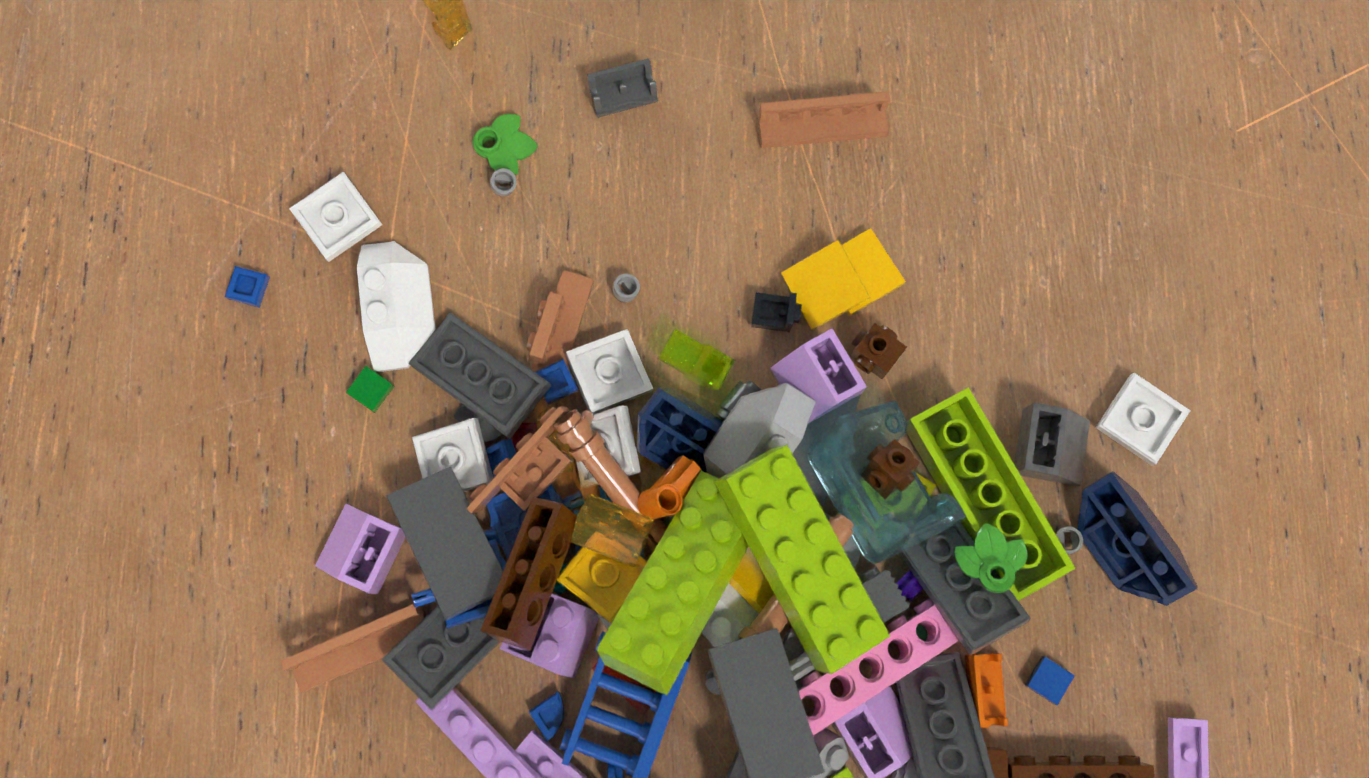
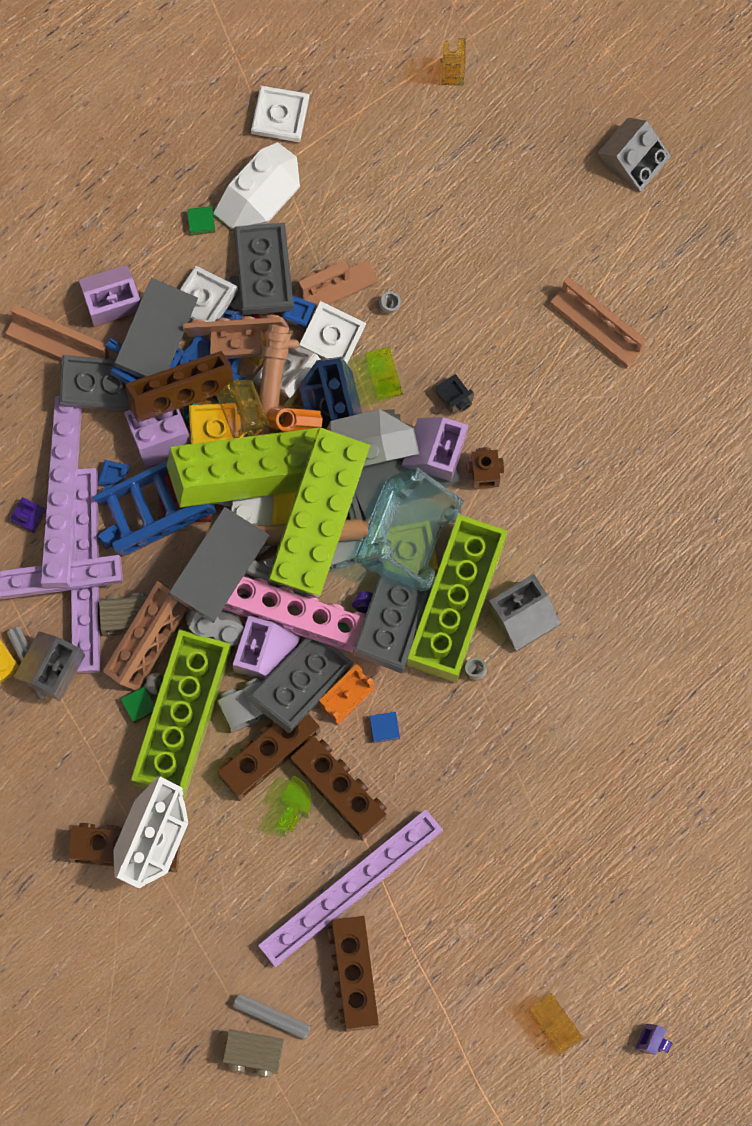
camera: 50 degrees right, 5 degrees down
blue tile [225,266,270,308] -> none
bright green plate [473,114,538,175] -> none
light grey hinge [490,169,517,197] -> none
dark grey hinge [587,58,658,118] -> none
yellow tile [781,240,871,330] -> none
yellow tile [842,228,906,317] -> none
dark grey brick [858,567,910,623] -> none
reddish brown brick [861,439,920,500] -> none
bright green plate [955,524,1027,593] -> none
dark blue wedge [1077,471,1198,606] -> none
white plate [1095,373,1191,466] -> none

